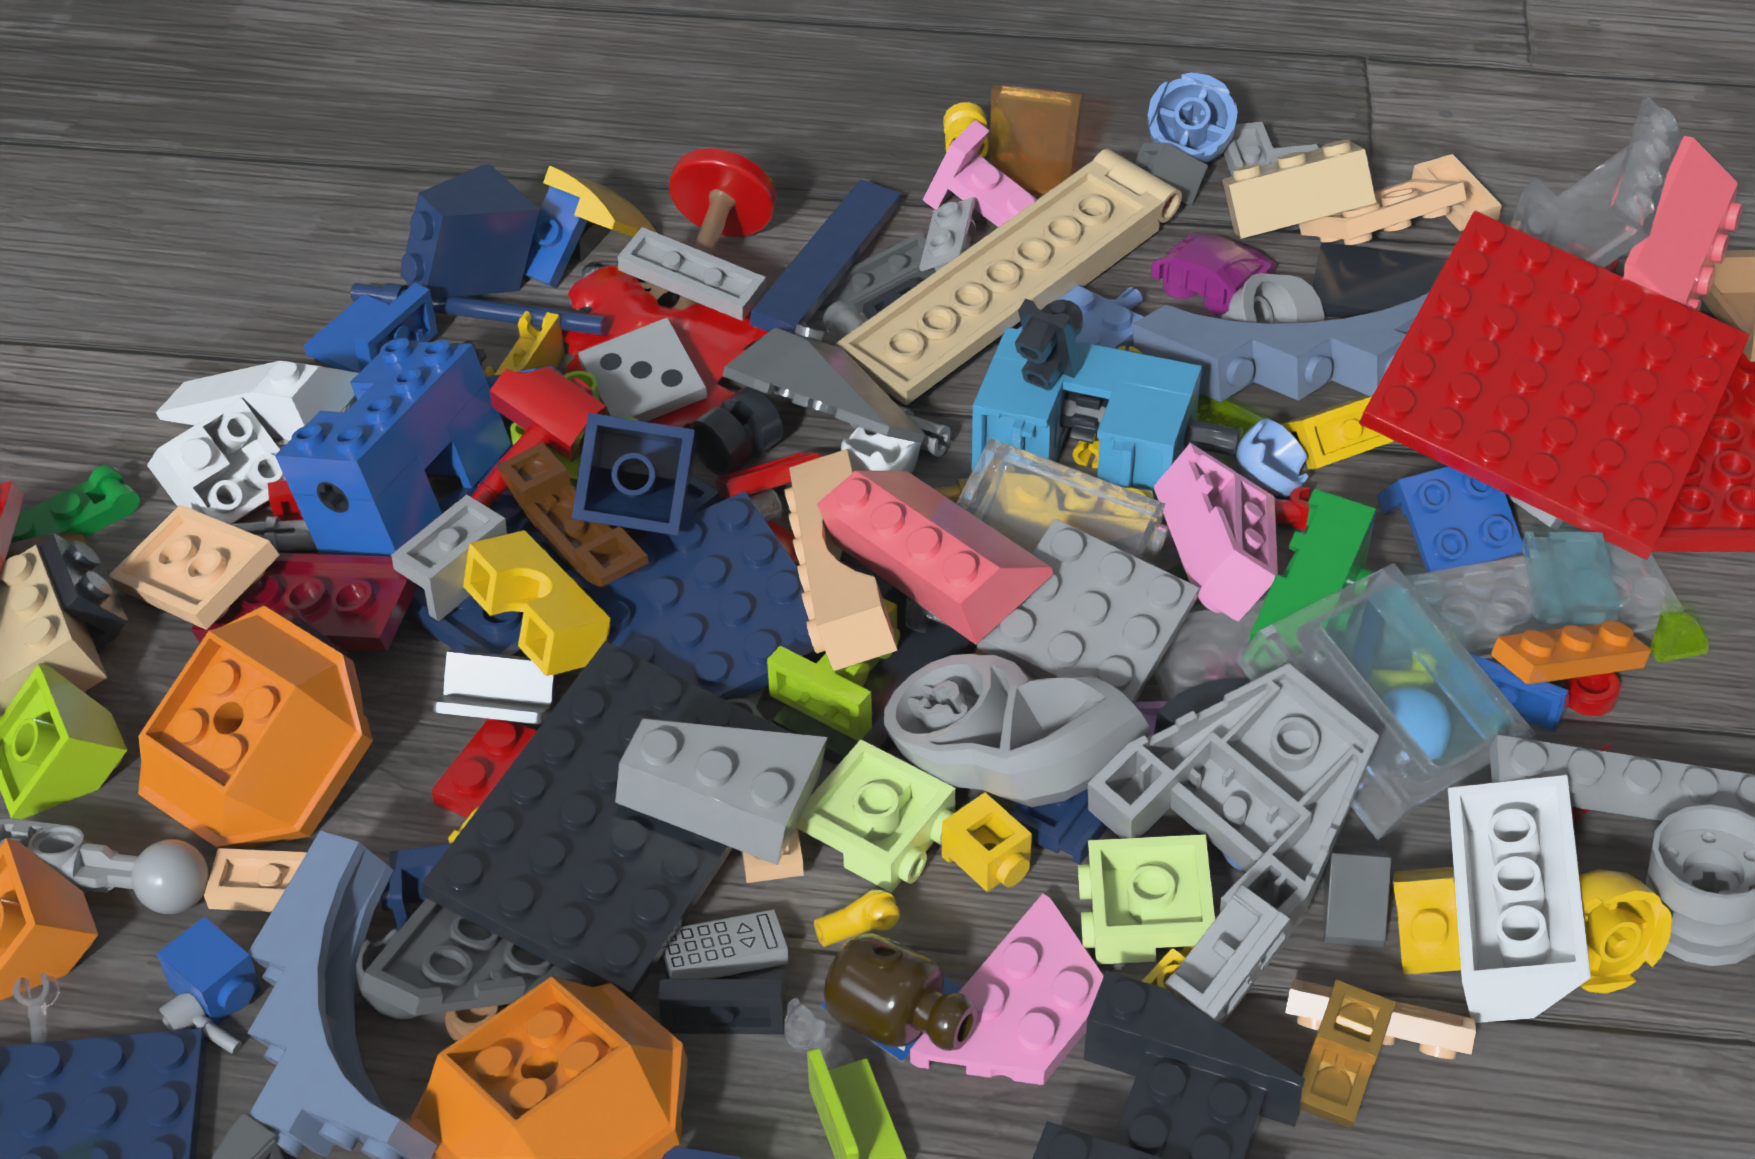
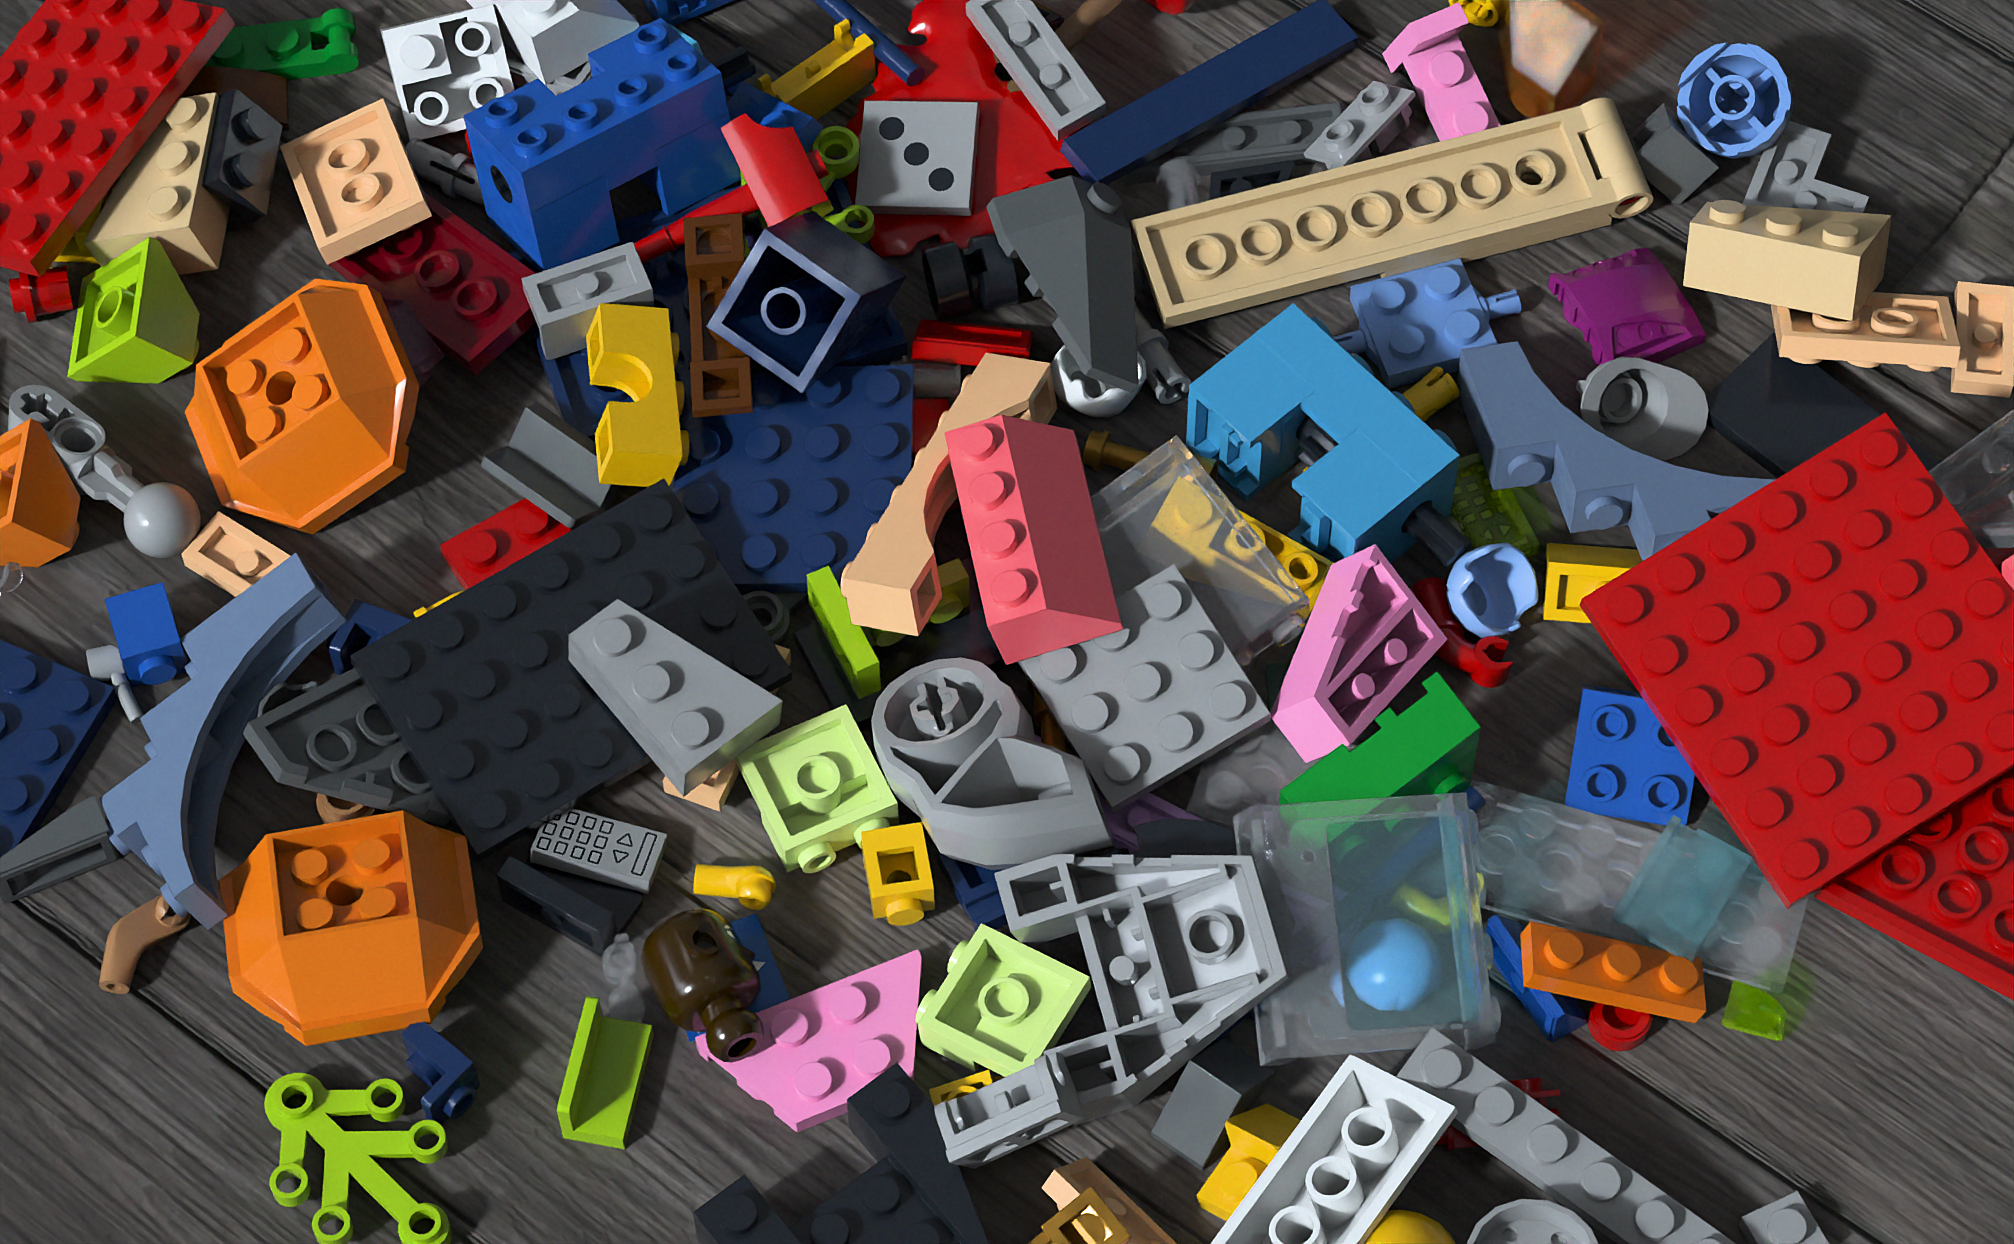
camera: 30 degrees right, 15 degrees up
black hips [1015,298,1084,390] -> none

